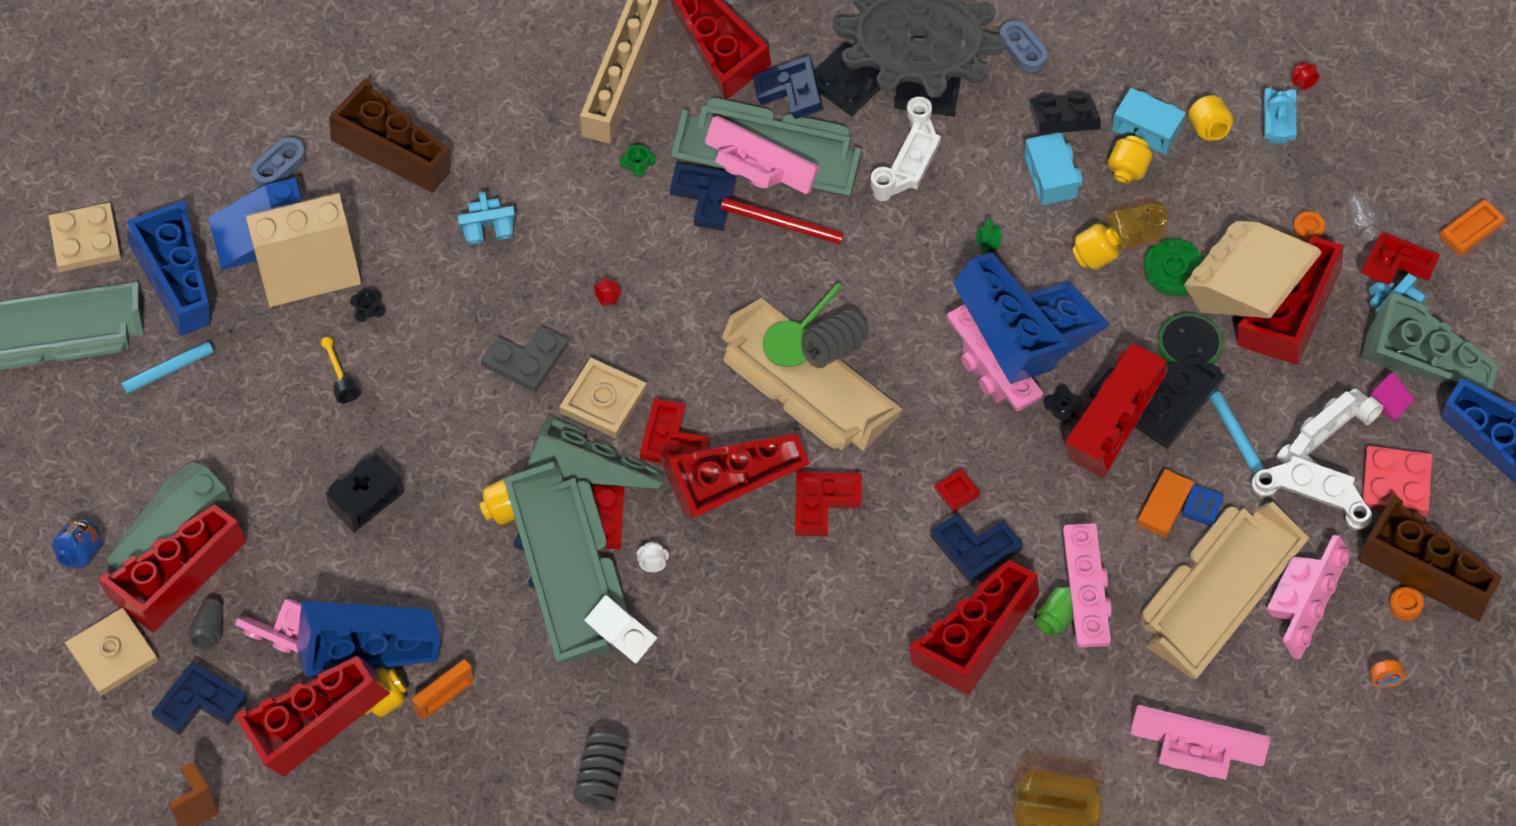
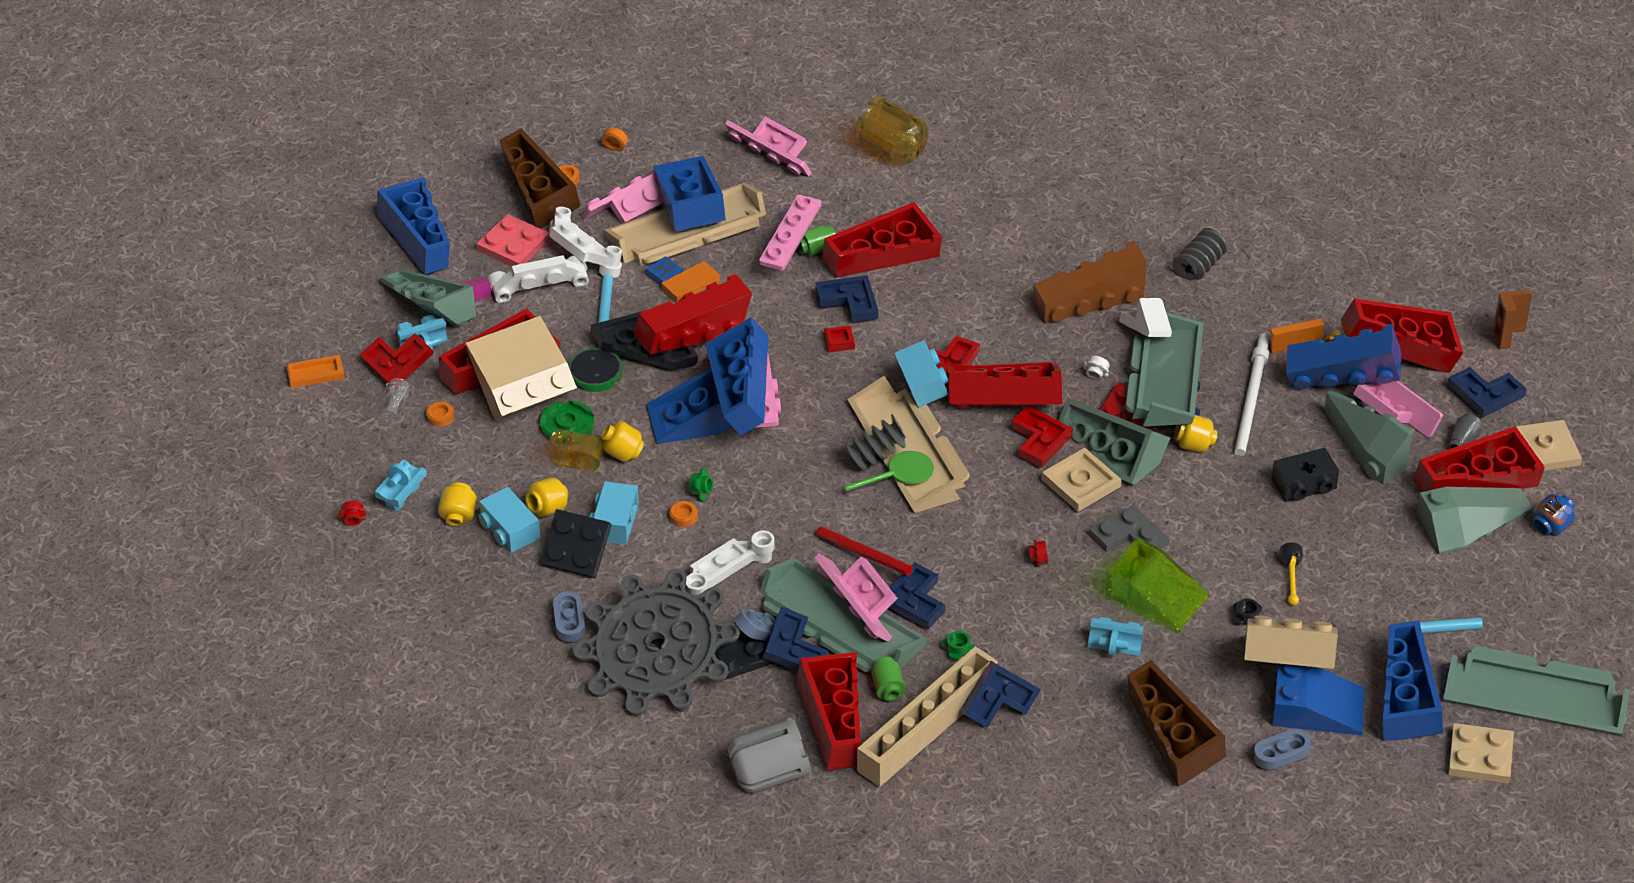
camera: 155 degrees left, 15 degrees down
none -> blue slope [653,156,726,232]
none -> orange tile [669,501,698,527]
none -> sand blue plate [734,609,776,641]
none -> bright green brick [871,657,906,701]
none -> medium azure brick [895,340,949,407]
none -> dark blue plate [960,661,1041,728]
none -> dark orange wedge [1033,240,1147,323]
none -> clear neon green slope [1105,537,1210,632]
none -> white bar [1234,333,1269,456]
none -> sand green wedge [1324,390,1413,485]

